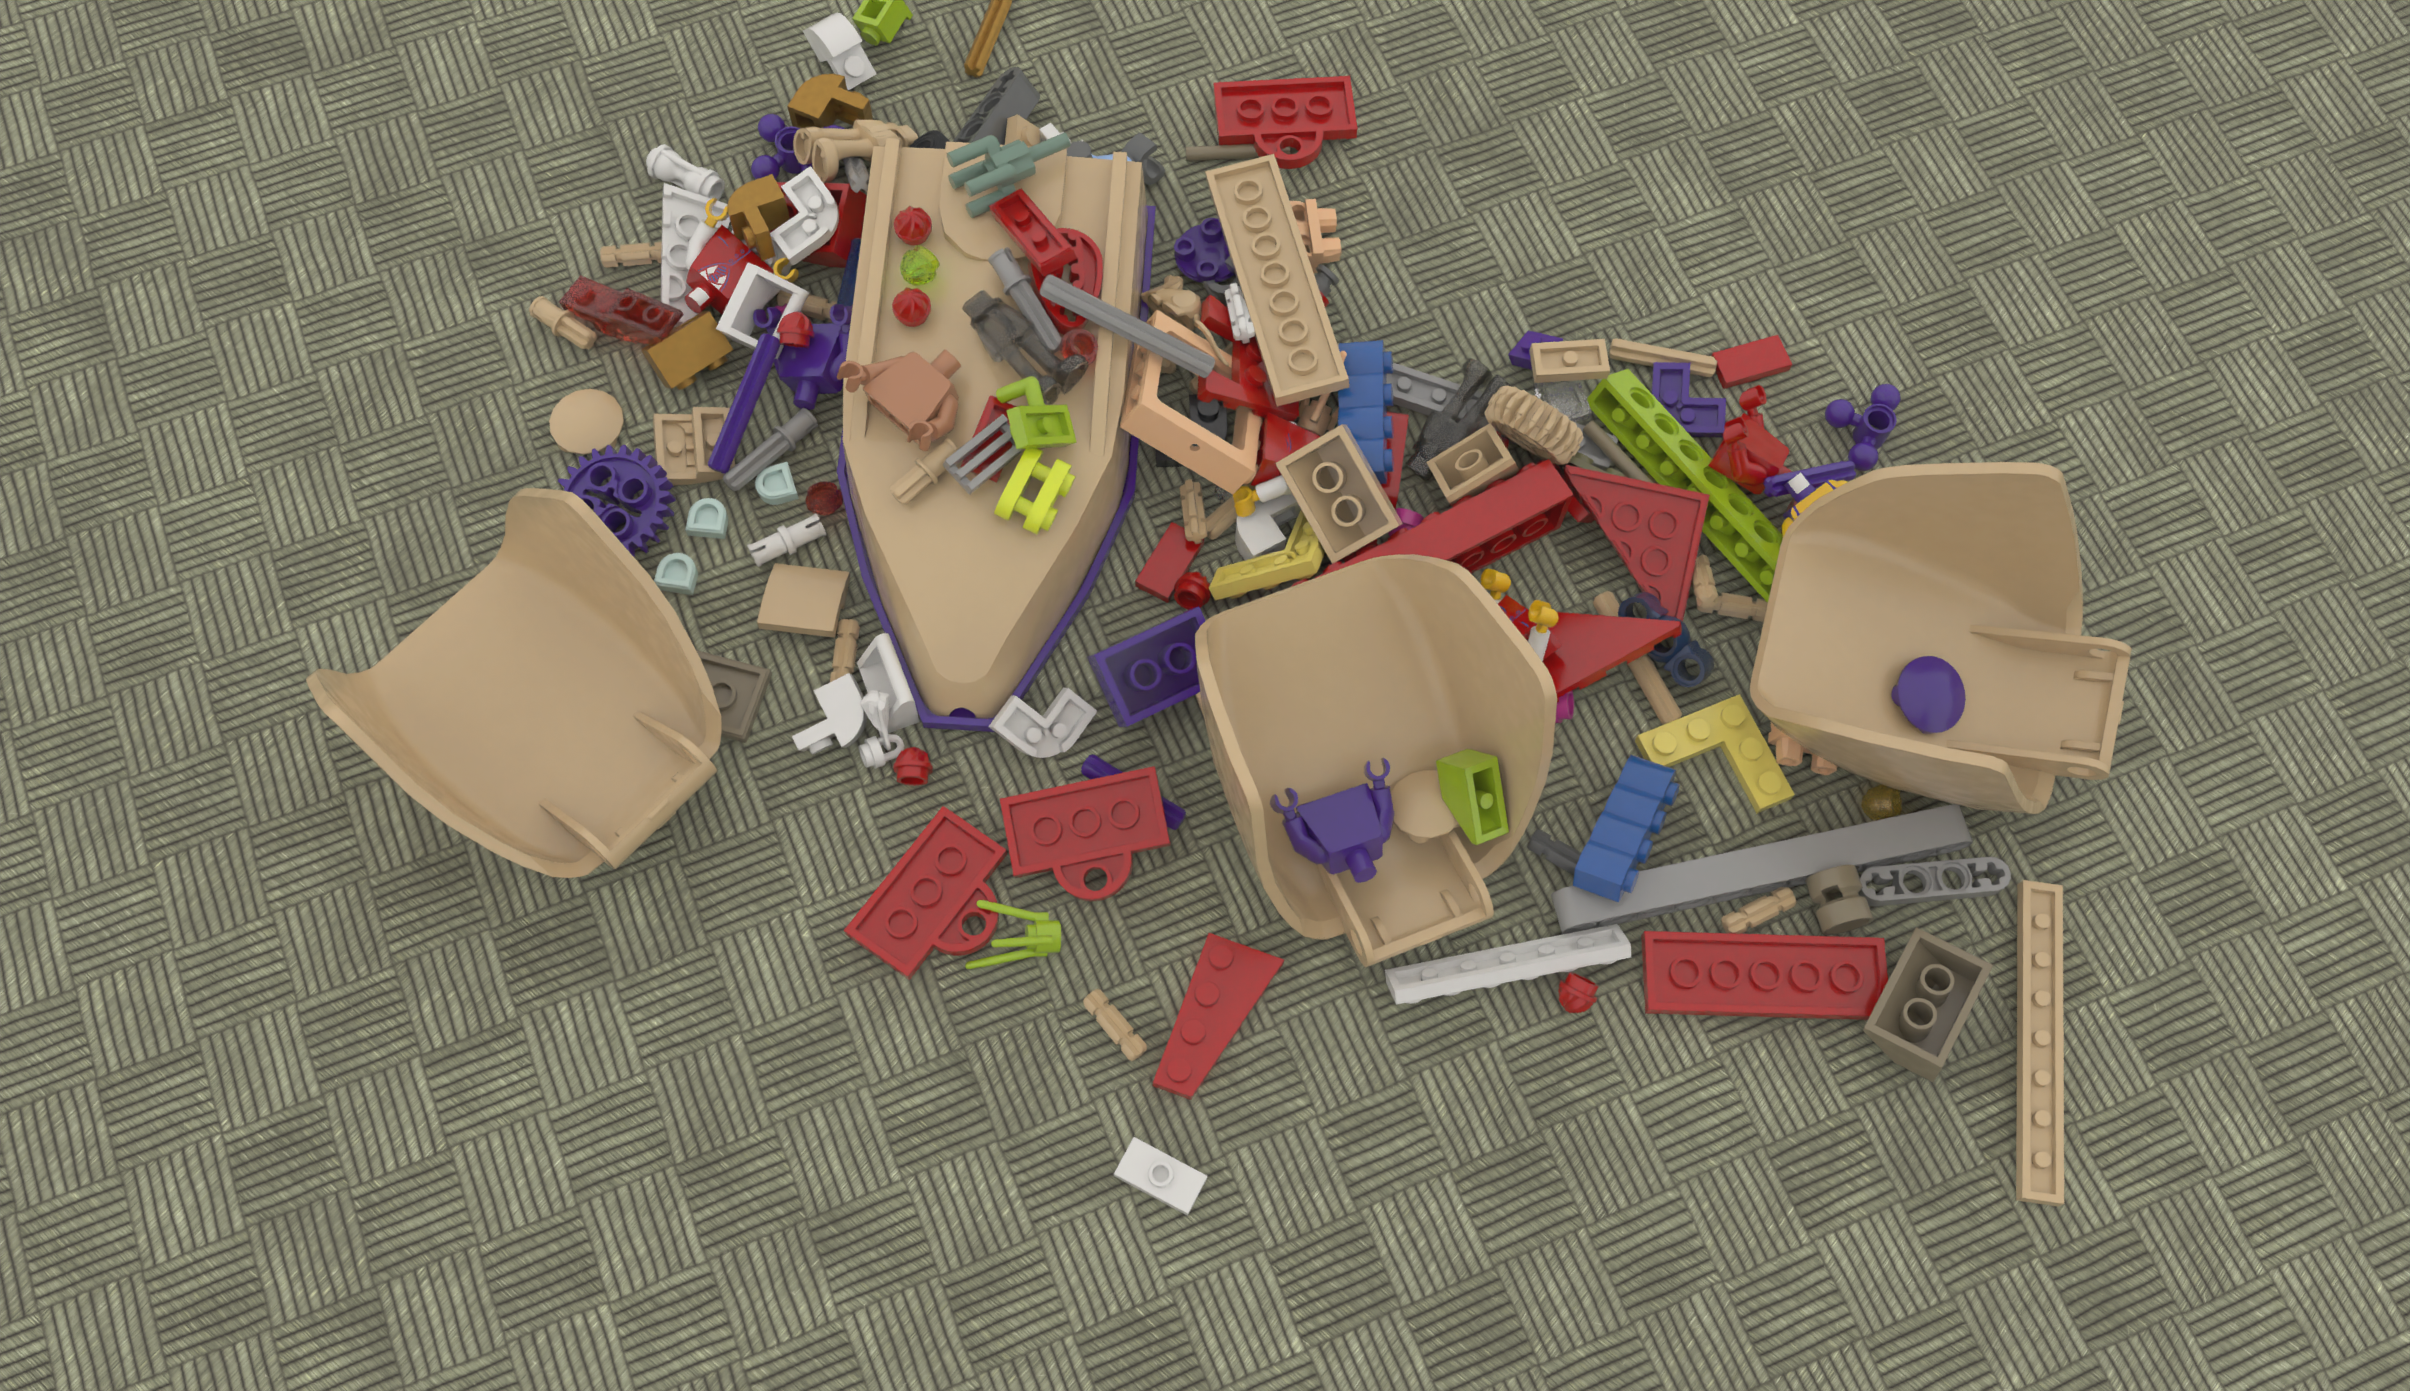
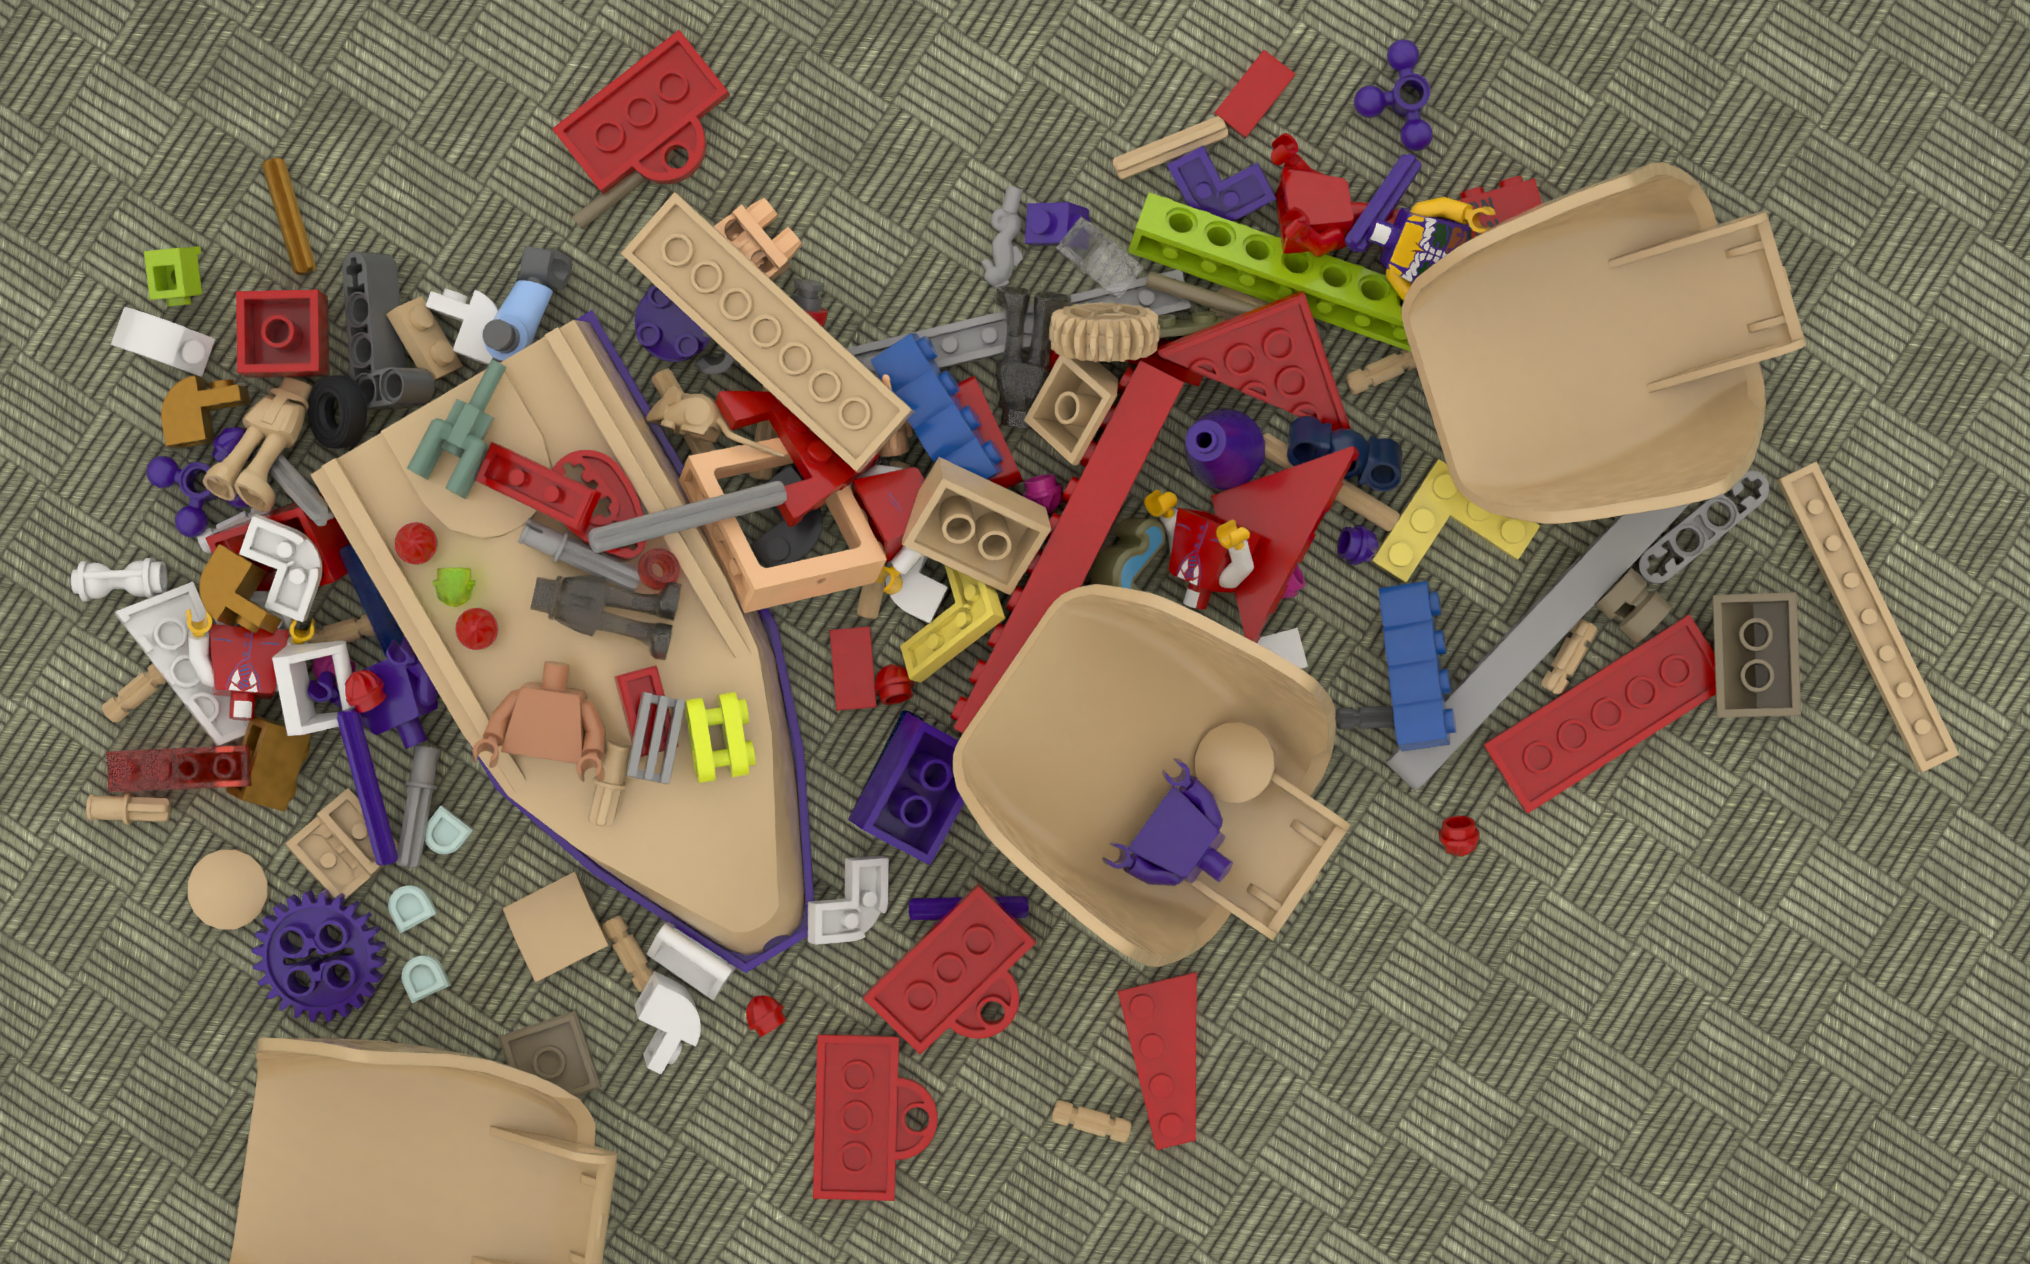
camera: 25 degrees left, 20 degrees up
white pin [747,513,827,567] -> none
clear red plate [805,481,843,515] -> none
white piece [858,690,904,769] -> none
lime plant [965,900,1061,969] -> none
lime plate [996,376,1077,449] -> none
white plate [1114,1137,1208,1216] -> none
tan axle [1180,479,1208,544] -> none
white axle [1225,283,1255,344] -> none
white plate [1385,924,1631,1005] -> none
lime slope [1436,749,1509,845] -> none
tan plate [1529,339,1610,383] -> none
tan axle [1692,554,1718,609] -> none
dark purple dish [1891,656,1966,734] -> none
none -> red brick [236,290,329,378]
none -> light grey animal [981,186,1023,290]
none -> dark purple cone [1185,409,1266,489]
none -> dark purple plate [1337,525,1378,565]

